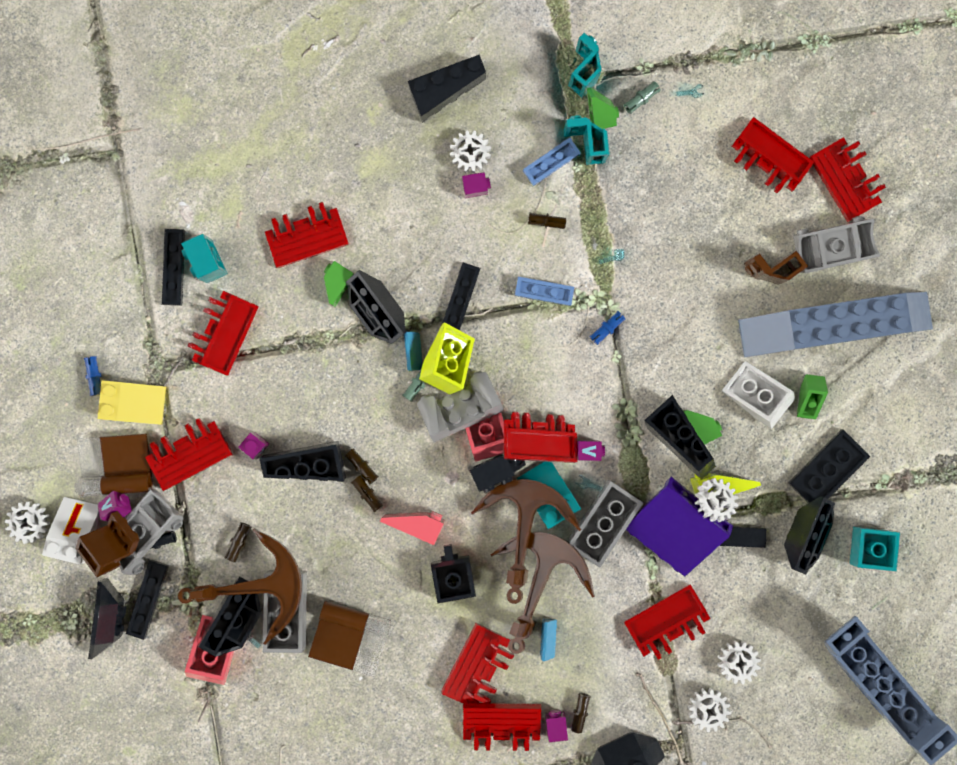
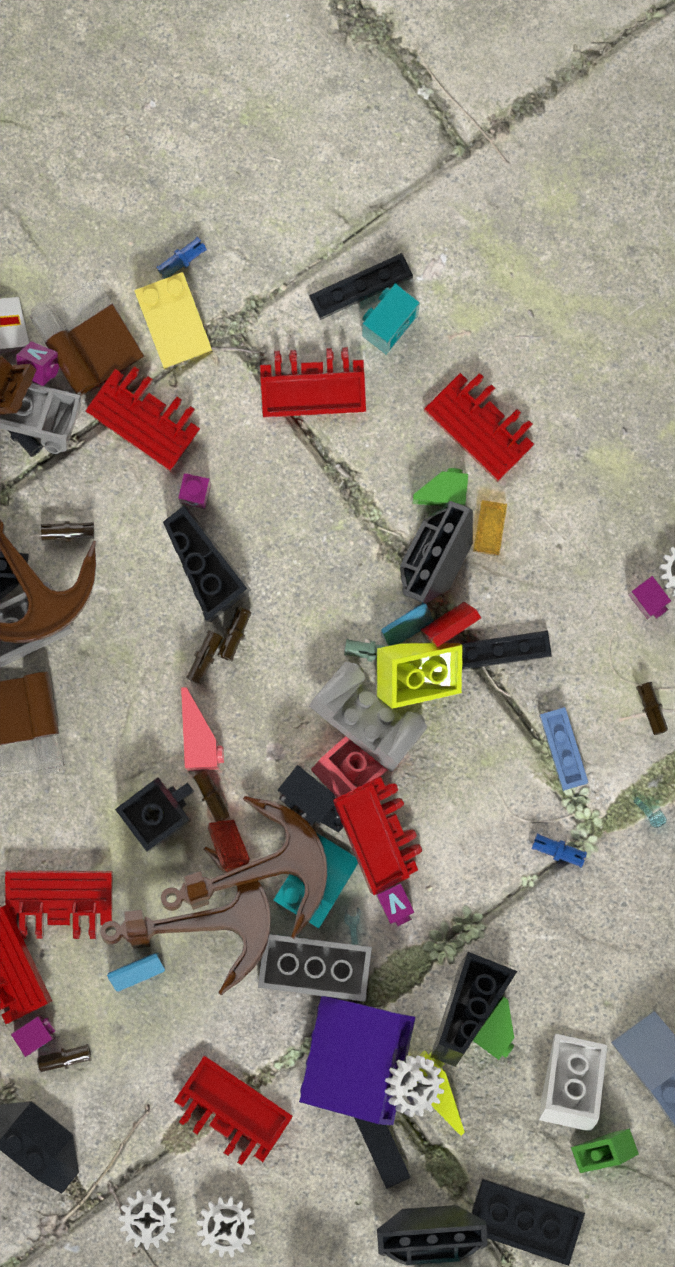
camera: 65 degrees right, 5 degrees down
none -> dark brown axle [193,770,229,822]
none -> clear red tile [208,819,250,869]
none -> red tile [421,602,481,647]
none -> clear yellow tile [473,500,507,556]

